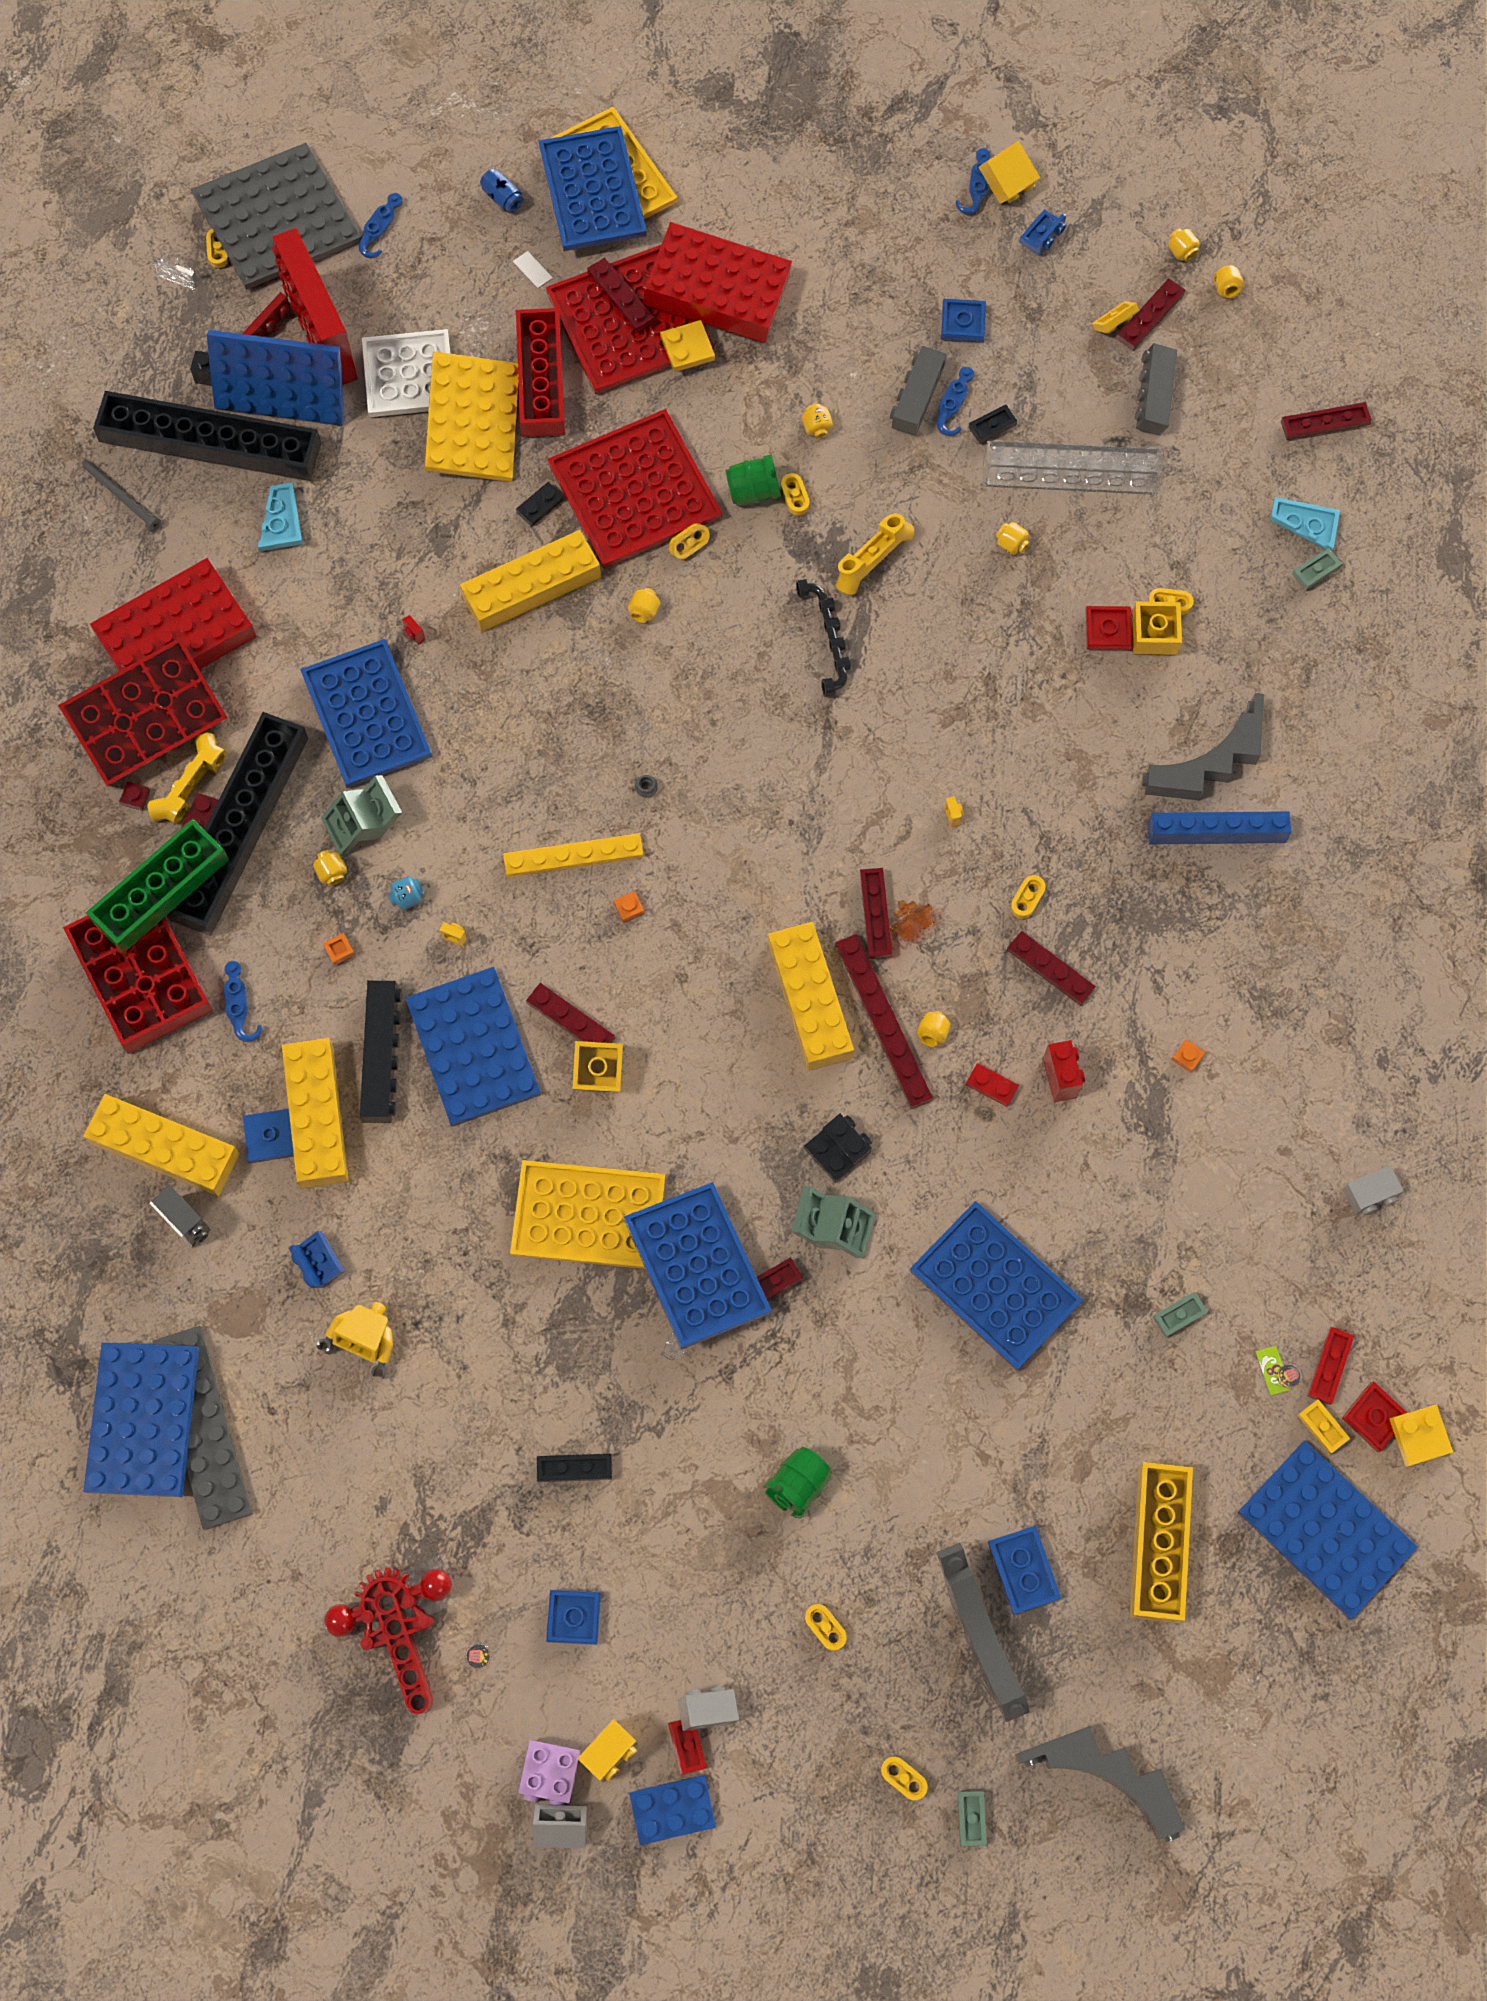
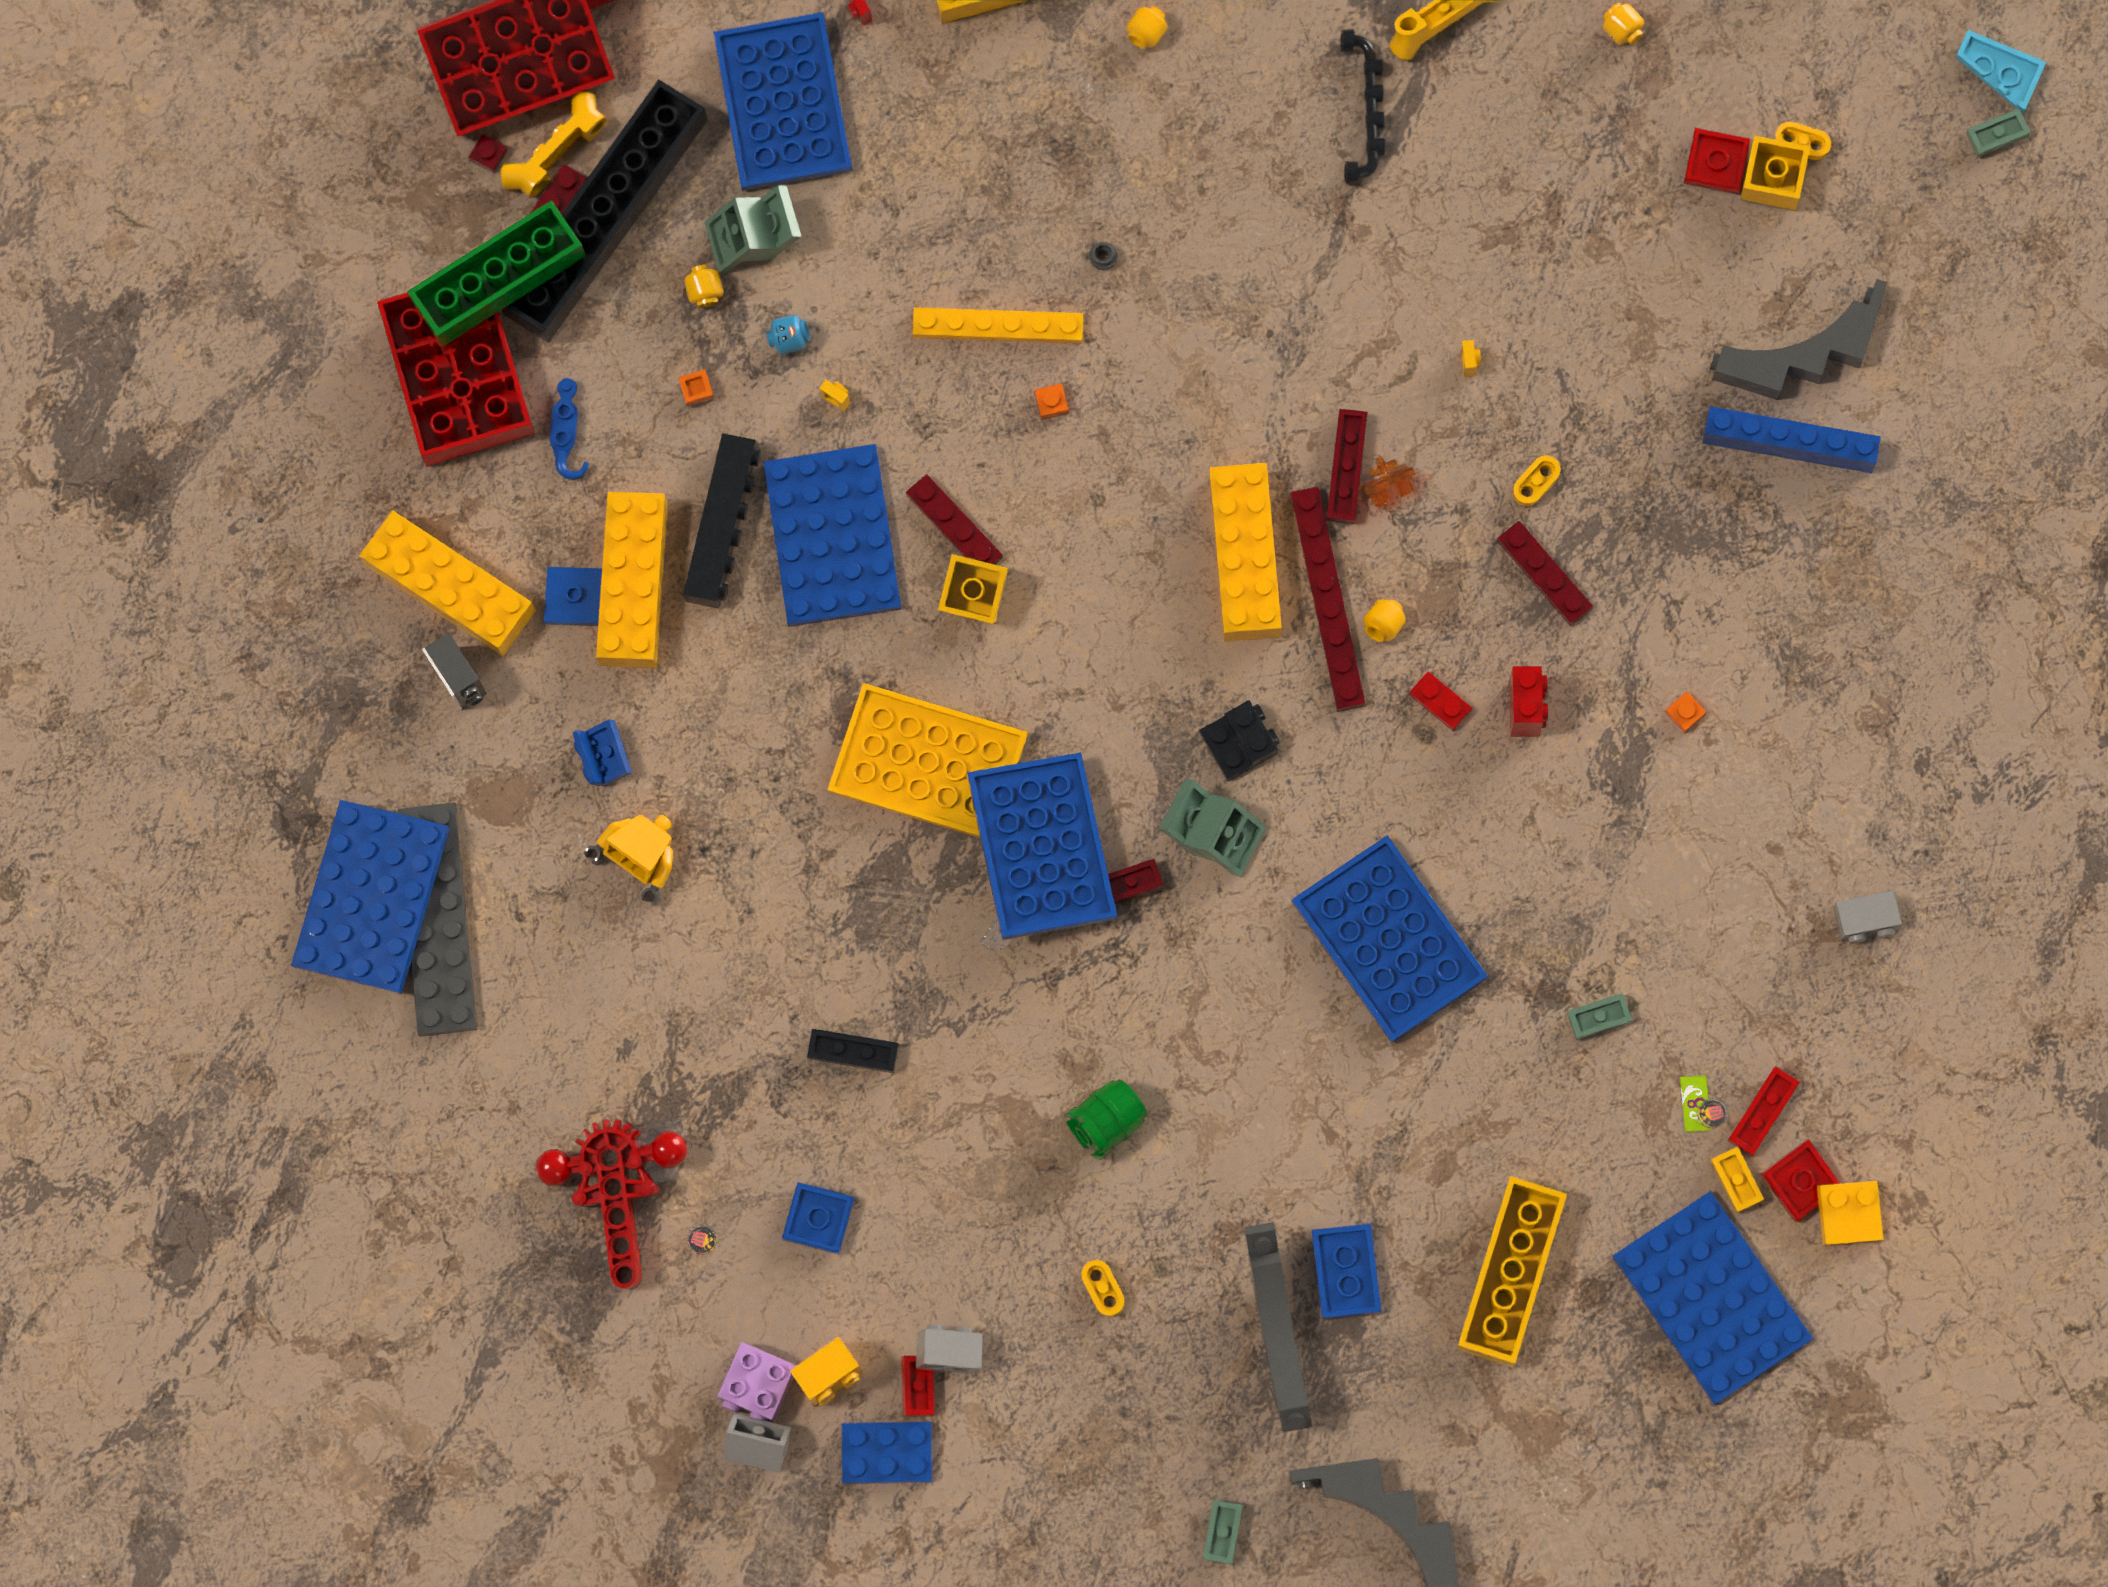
camera: 20 degrees right, 5 degrees up
yellow plate [881,1757,928,1801] -> none

